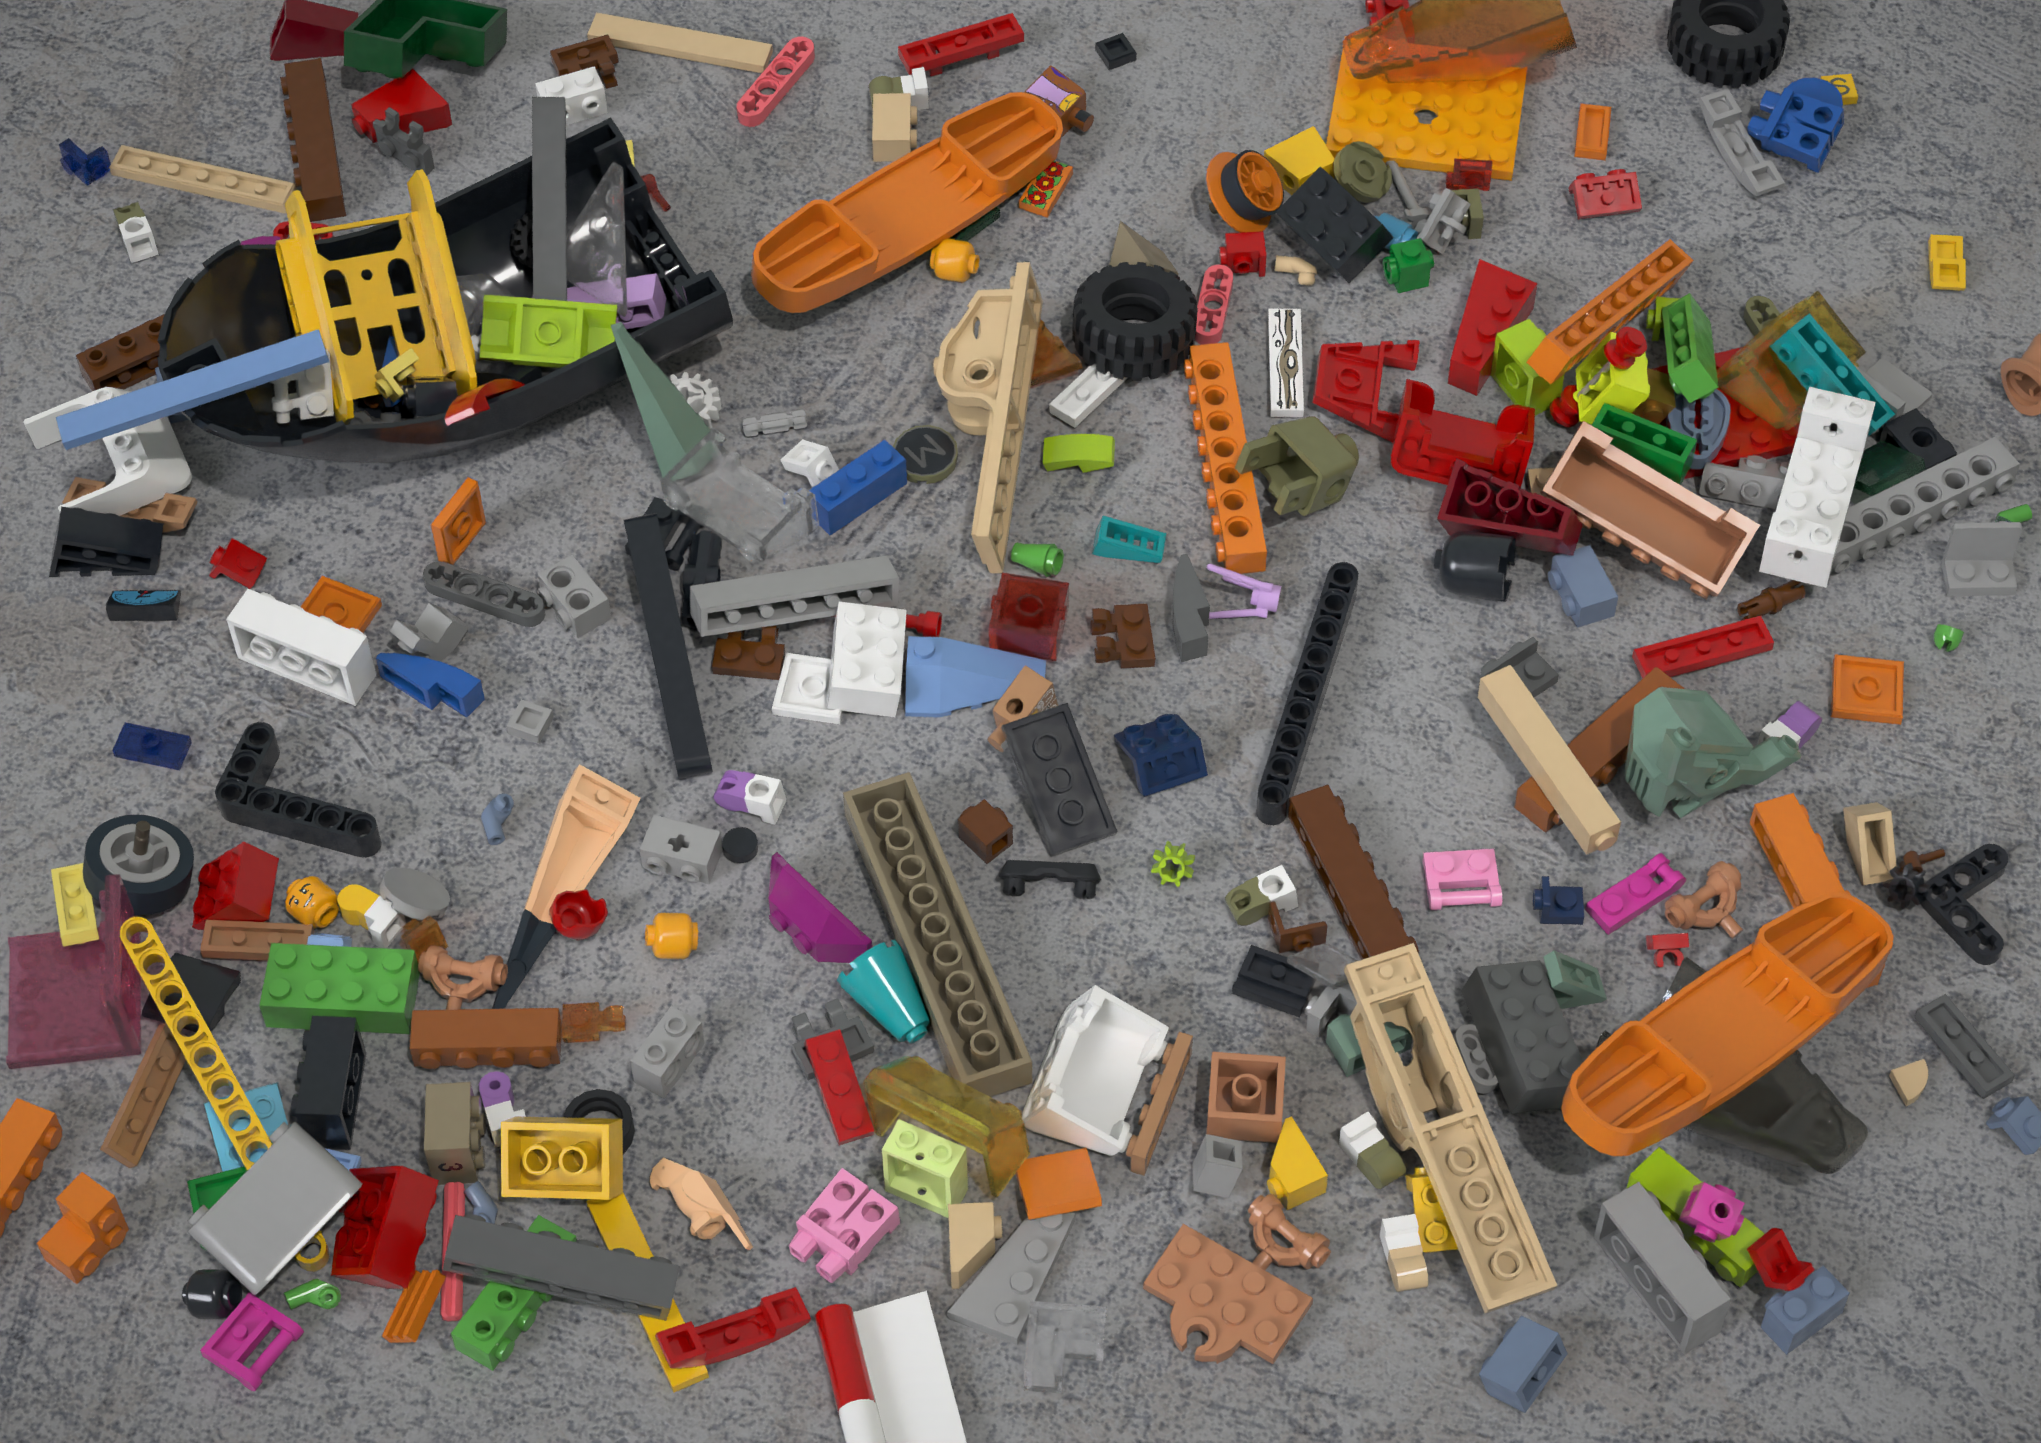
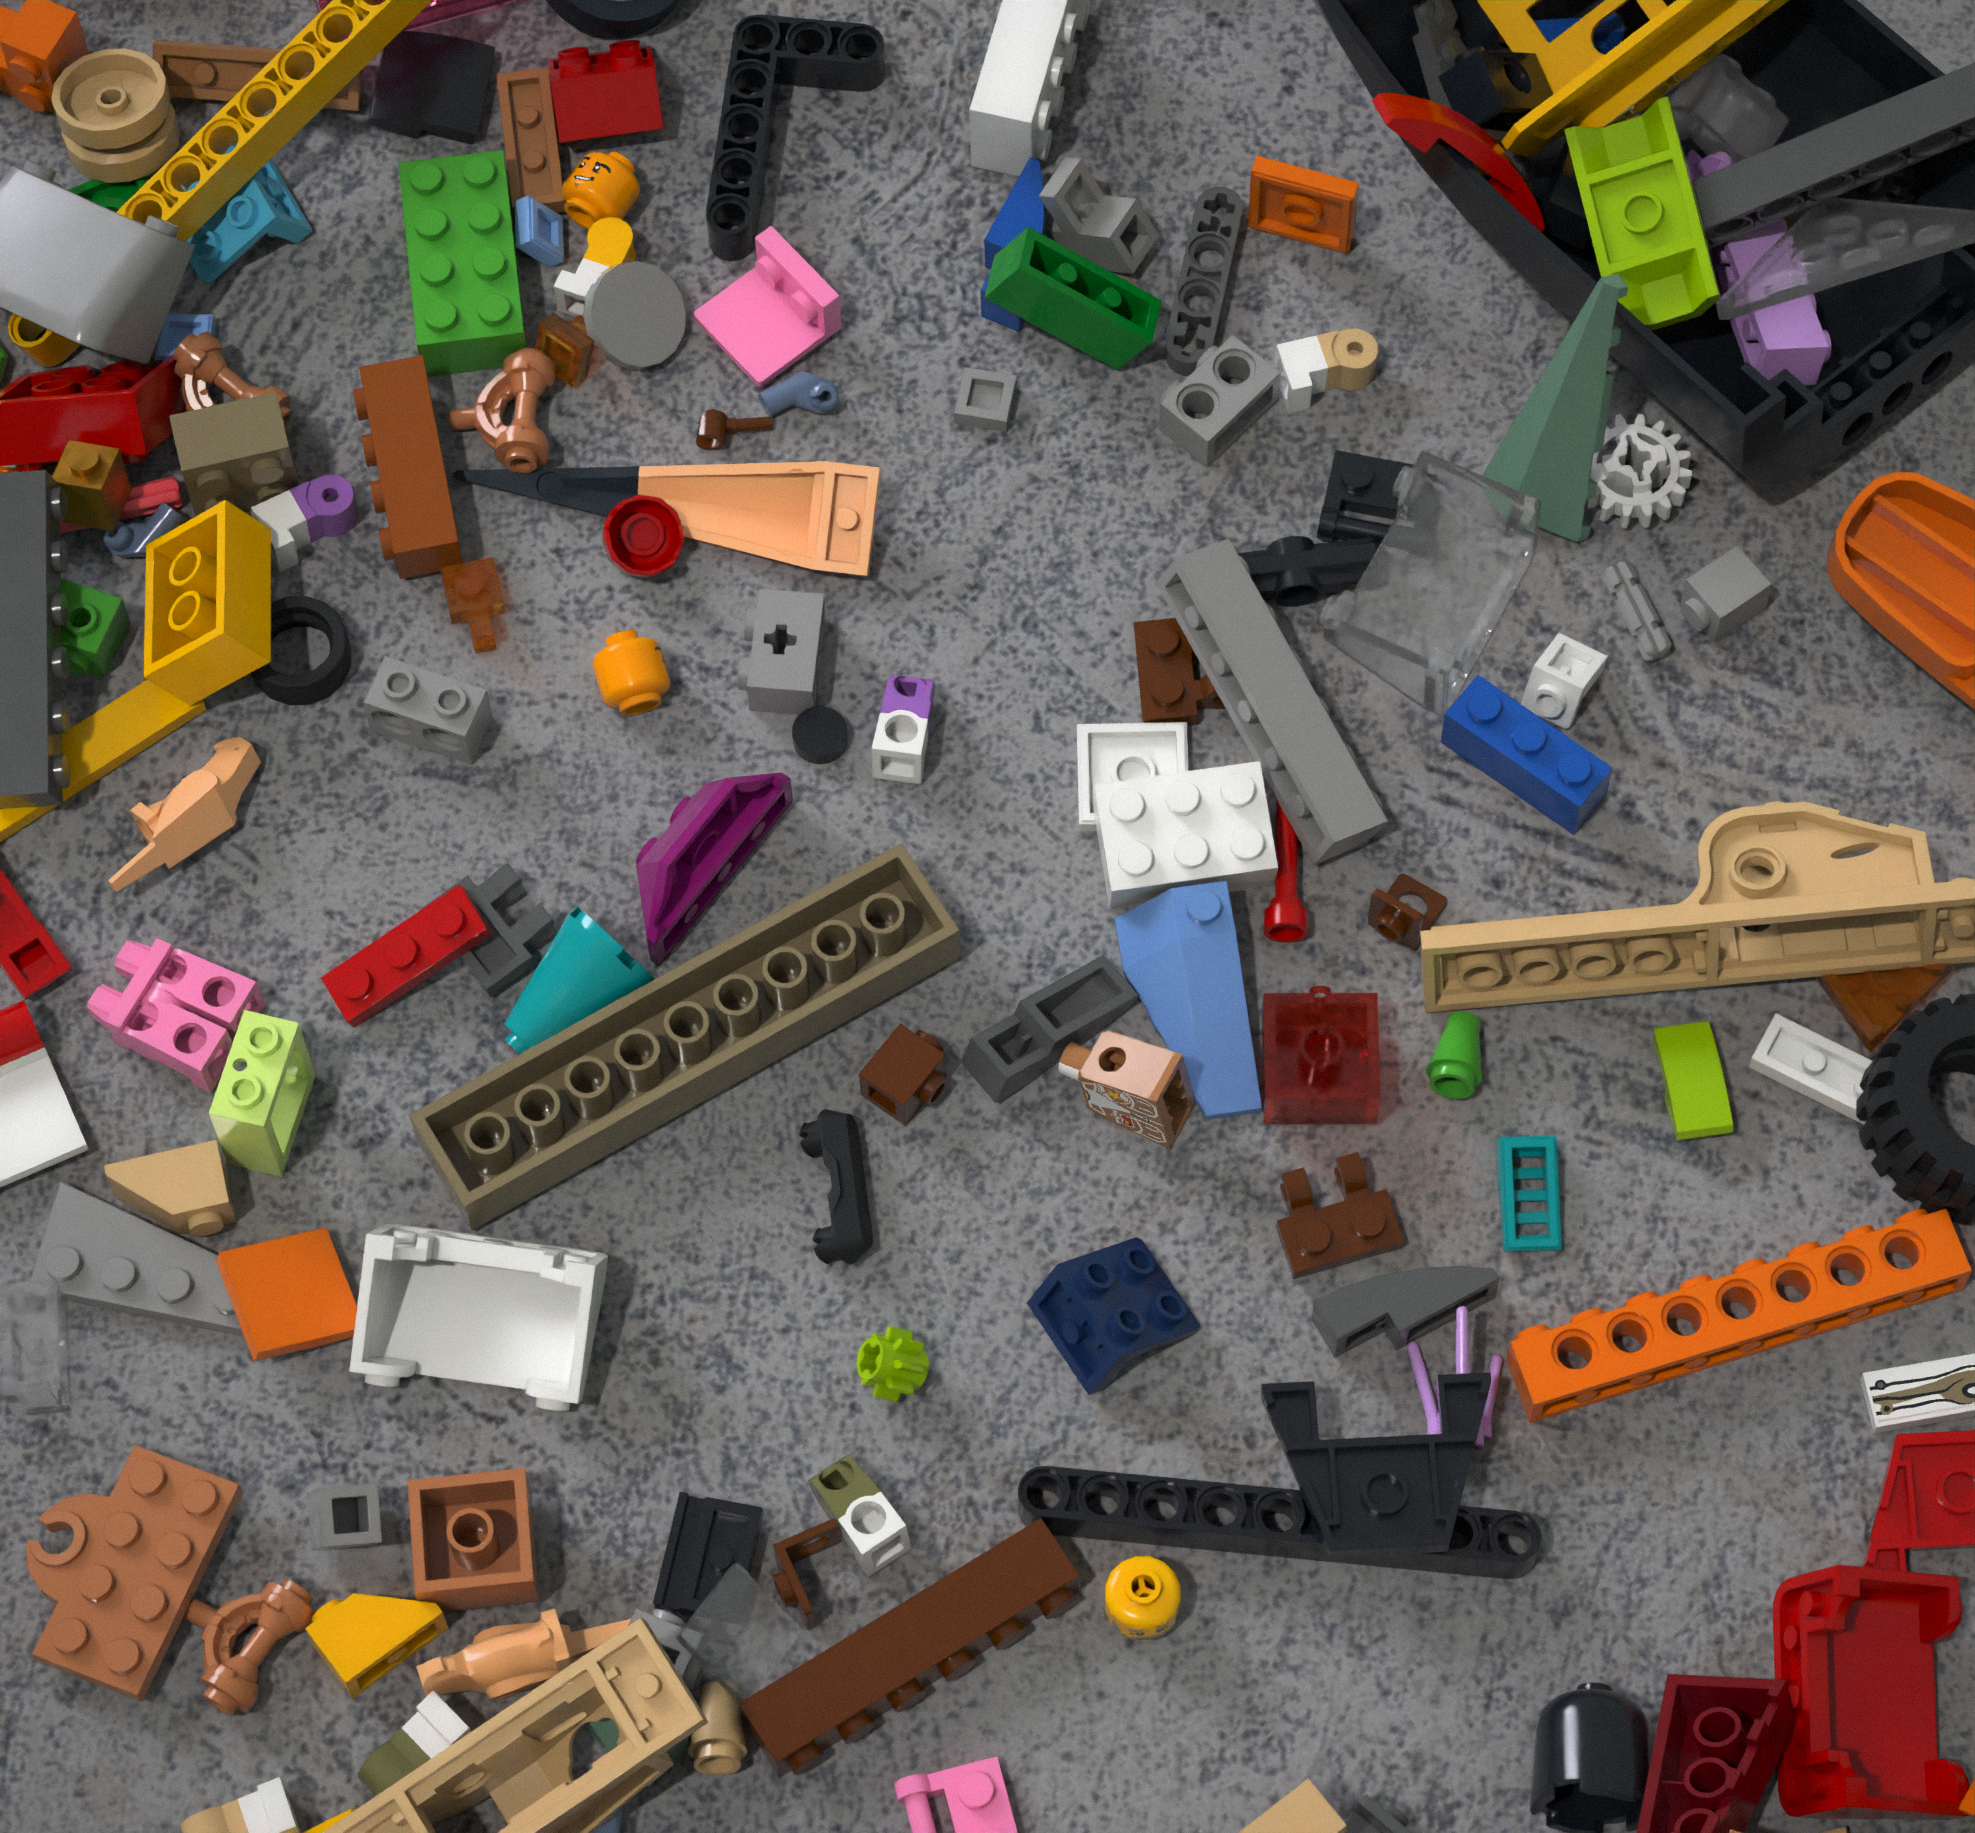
camera: 80 degrees right, 10 degrees up
black brick [291,1016,367,1150] -> none
orange tile [301,576,382,633] -> none
light yellow bracket [374,348,419,402] -> none
black beam [624,513,713,779] -> none
clear yellow windscreen [863,1056,1030,1198] -> none
black tile [893,425,958,484] -> none
black tile [1001,703,1118,857] -> none
medium nougat plate [1126,1032,1193,1176] -> none
olive piece [1235,416,1359,516] -> none
none -> tan wheel [51,48,180,183]
none -> pearl gold brick [52,440,132,531]
none -> nougat piece [173,332,293,427]
none -> light nougat animal [416,1608,631,1701]
none -> bright pink bracket [694,226,842,387]
none -> reddish brown hand [696,409,772,450]
none -> dark grey slope [961,955,1138,1103]
none -> green brick [984,227,1161,370]
none -> yellow head [1105,1556,1181,1641]
none -> black wing [1261,1372,1491,1558]
none -> leg [1274,328,1378,414]
none -> reddish brown bracket [1368,874,1447,952]
none -> light grey brick [1680,545,1772,643]

